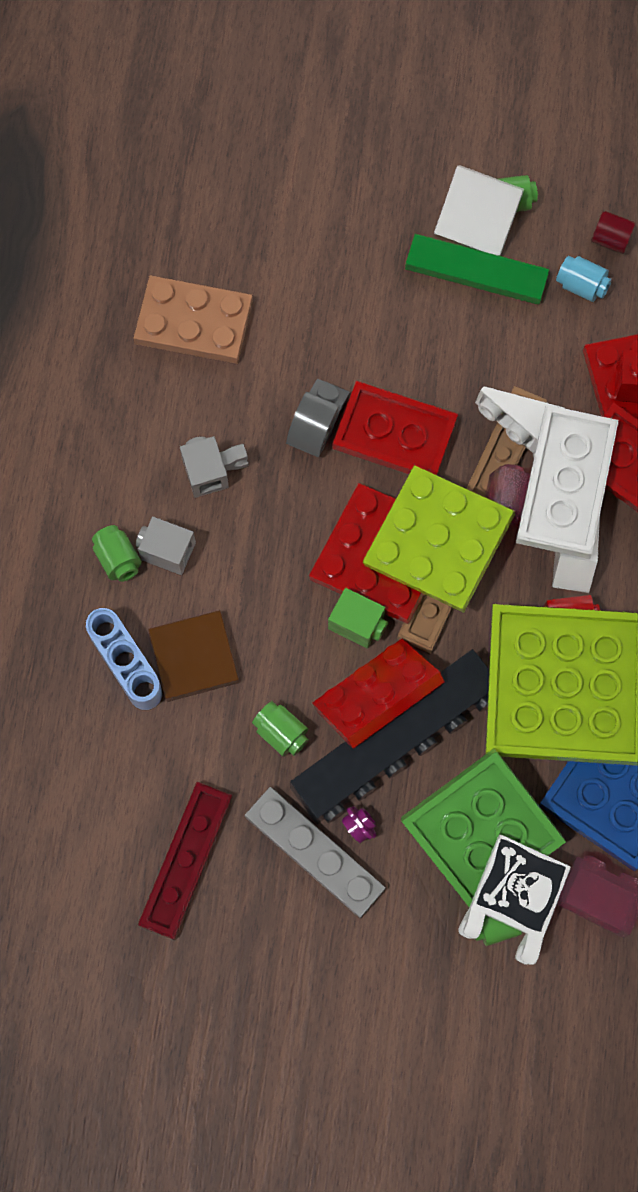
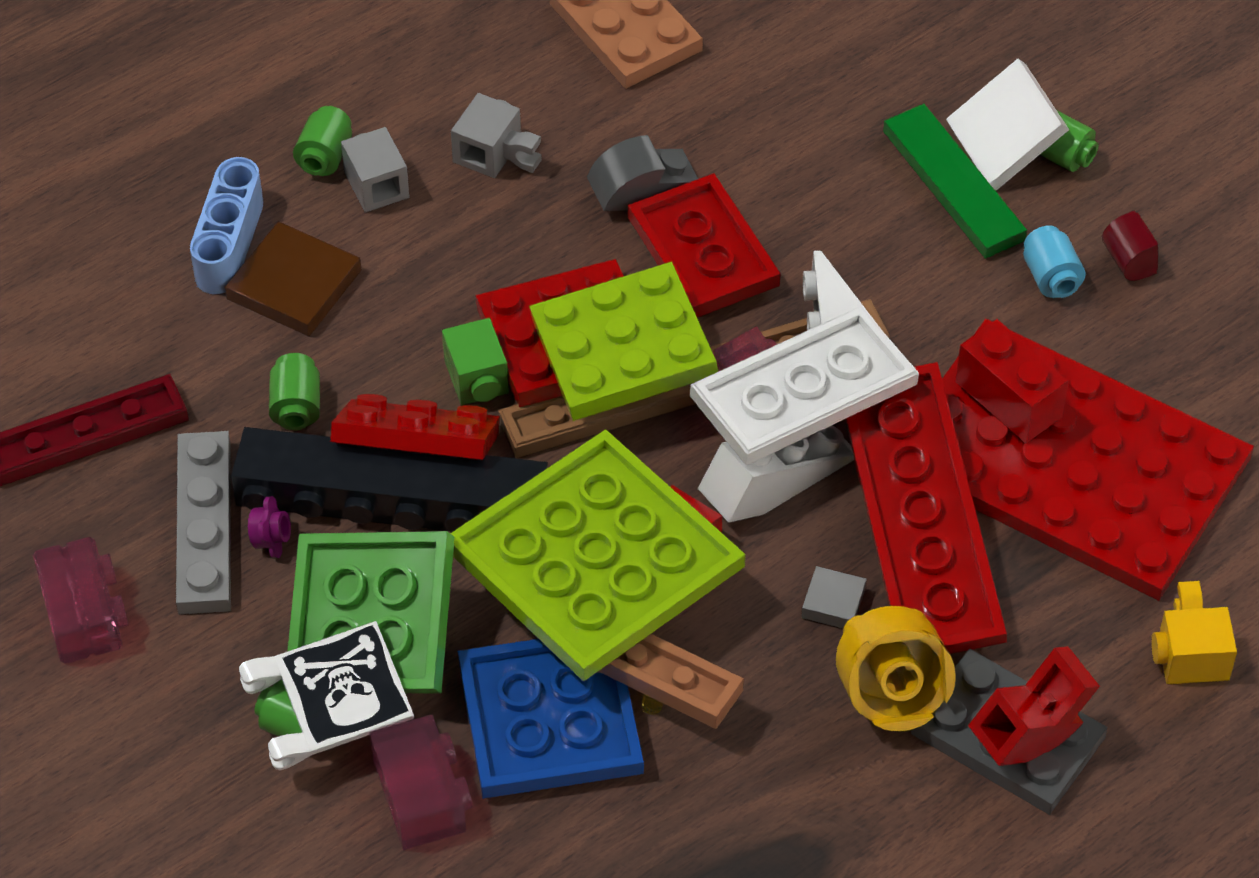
camera: 45 degrees right, 20 degrees down
none -> clear pink brick [33,537,129,664]

